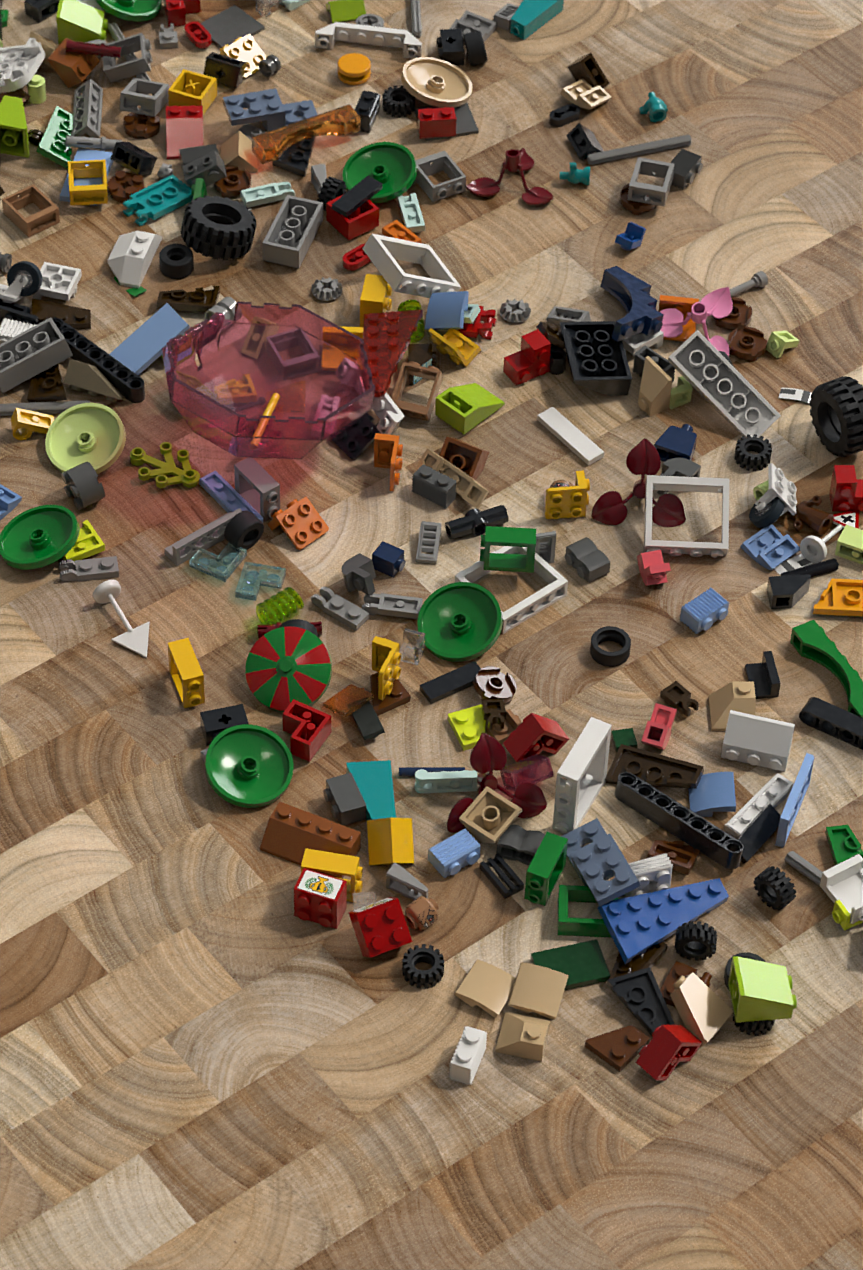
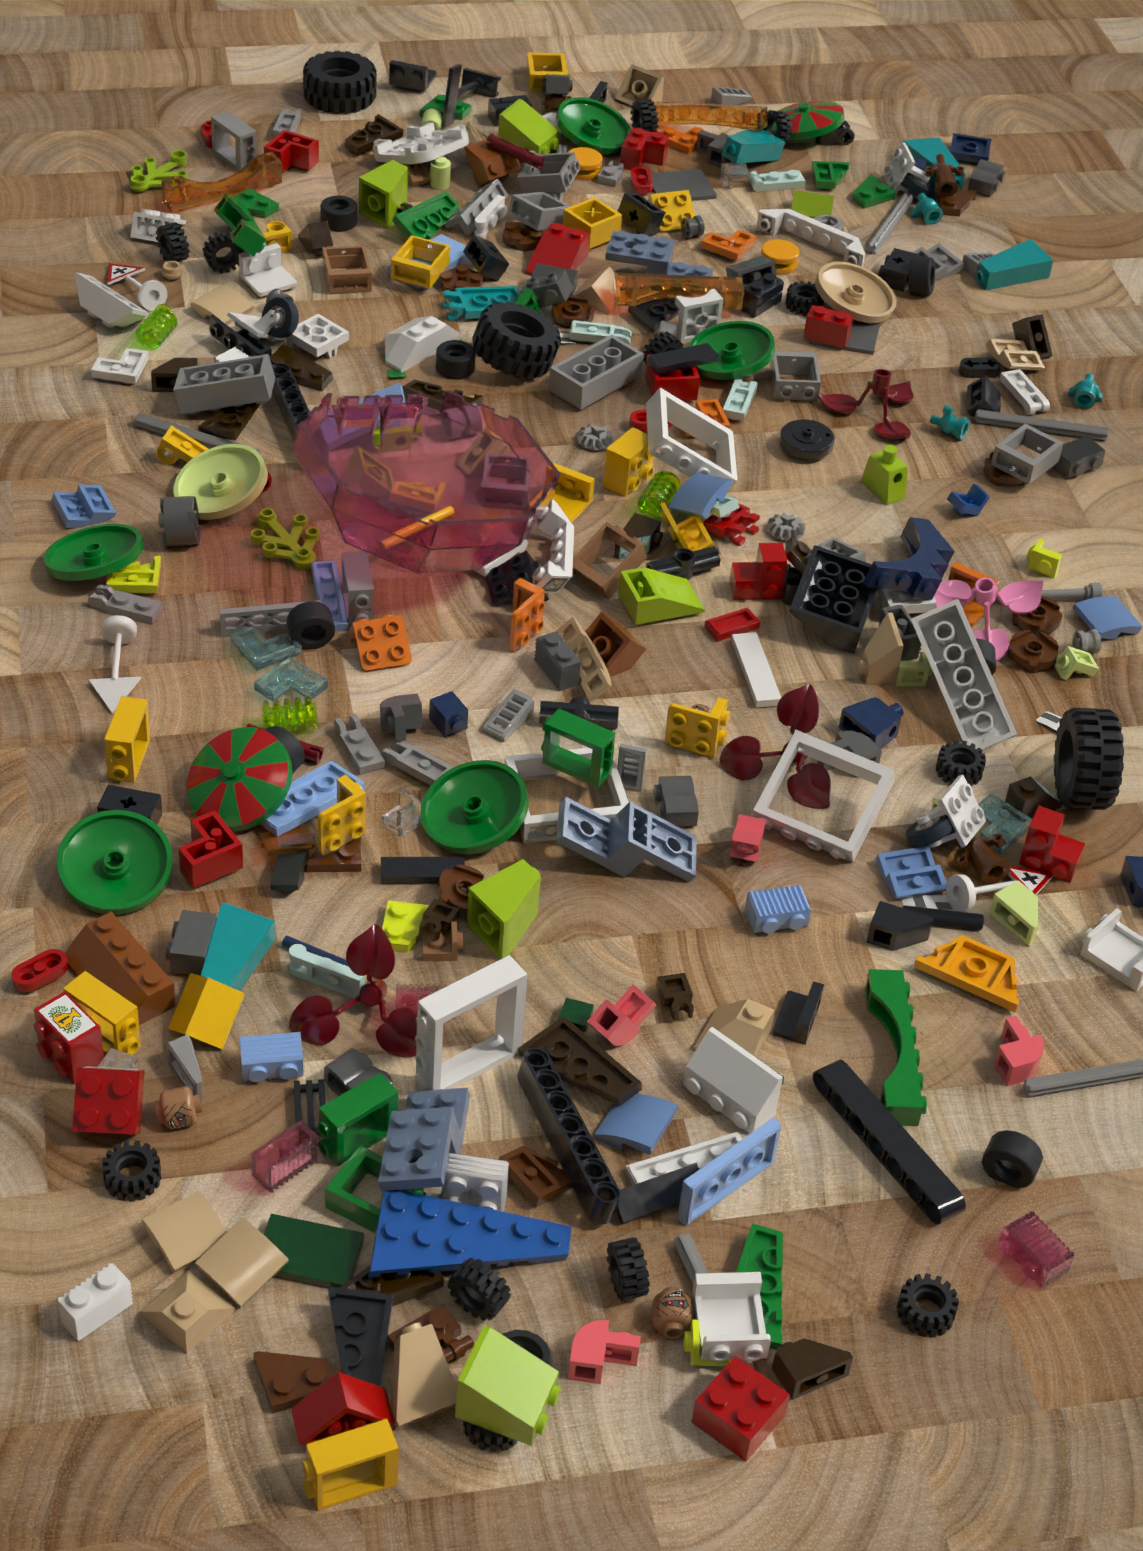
camera: 25 degrees right, 5 degrees down
dark tan slope [64,359,125,402] -> none
light grey pin [65,136,122,151] -> none
light grey plate [157,163,174,179] -> none
clear red wing [363,310,423,398] -> none
tan slope [459,786,522,843] -> none
red brick [503,713,569,766] -> none
black tyre [590,626,631,667] -> none
none -> red plate [11,949,68,992]
none -> clear pink brick [251,1120,318,1193]
none -> light blue tile [260,761,365,837]
none -> yellow window [302,1419,399,1511]
none -> lime slope [467,859,541,960]
none -> white plate [474,195,506,239]
none -> sand blue bracket [556,796,697,882]
none -> light orange head [567,147,602,180]
none -> coral brick [568,1320,641,1384]
none -> black piece [646,546,721,580]
none -> medium nougat head [652,1287,695,1339]
none -> white piece [675,289,723,343]
none -> orange plate [701,229,757,261]
none -> red tile [705,607,760,642]
none -> dark grey brick [726,256,776,293]
none -> black wheel [779,419,835,460]
none -> lime torso [861,445,908,505]
none -> clear light blue plate [978,793,1032,854]
none -> white plate [1000,369,1050,415]
none -> dark brown slope [1003,776,1062,824]
none -> neon yellow bracket [1027,539,1062,578]
none -> medium blue slope [1072,596,1143,640]
none -> light grey wheel [1072,629,1101,654]

